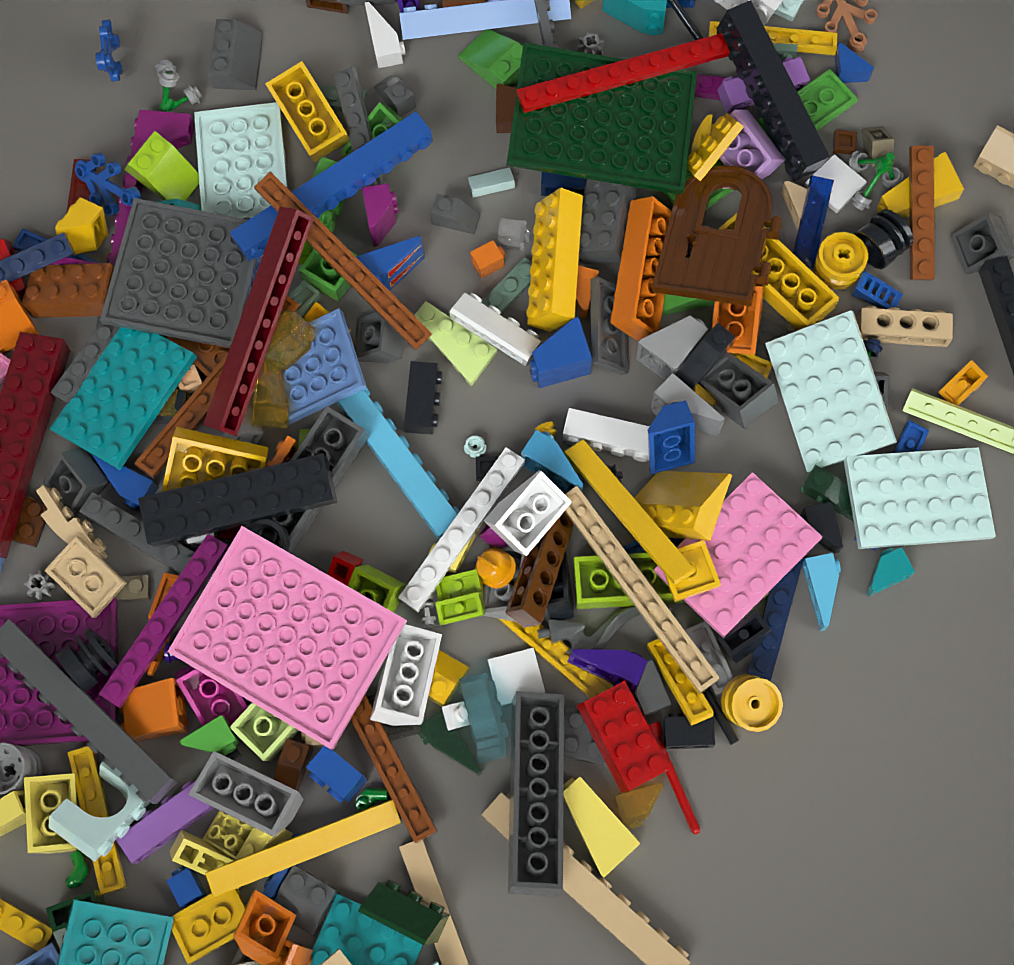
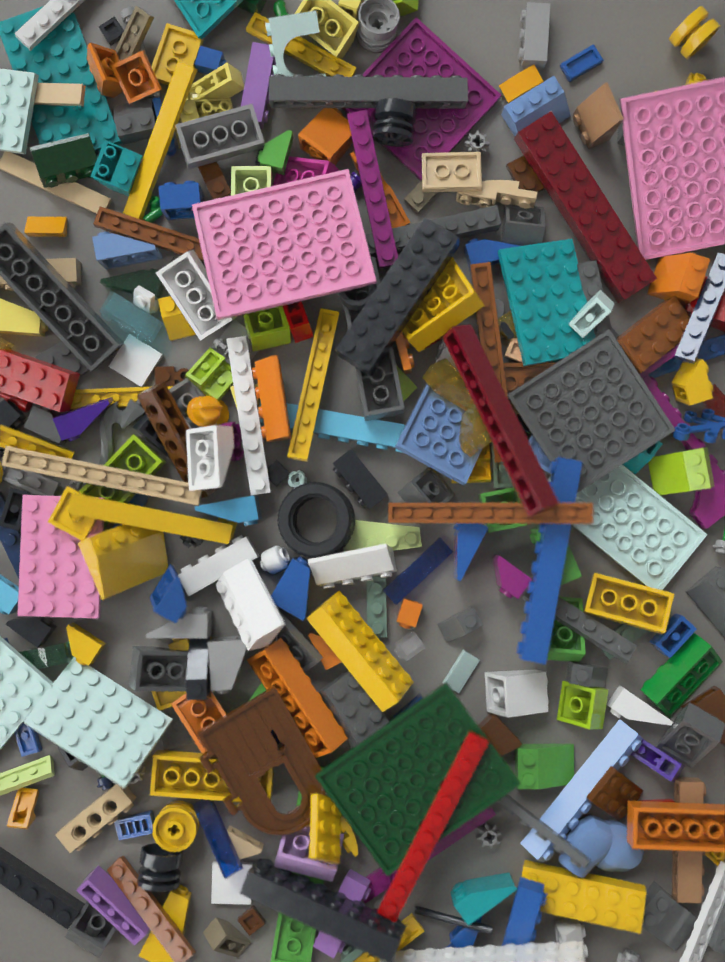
camera: 130 degrees right, 15 degrees up
yellow bush [535,421,558,437] -> none
plant [849,151,904,210] -> none
none -> light orange slope [24,217,67,237]
none -> yellow slope [66,622,106,666]
none -> medium lavender brick [76,865,150,946]
none -> teal slope [90,140,143,197]
none -> medium blue slope [92,232,163,269]
none -> reddish brown plate [155,366,189,386]
none -> white slope [215,558,285,651]
none -> orange slope [252,355,292,442]
none -> white head [260,545,290,574]
none -> black tyre [277,482,355,558]
none -> yellow plate [287,308,339,462]
none -> clear blue tile [382,537,453,605]
none -> white slope [485,670,549,718]
none -> lime slope [556,681,609,730]
none -> light aqua slope [569,290,615,338]
none -> green slope [640,633,723,718]
none -> blue brick [649,613,697,658]

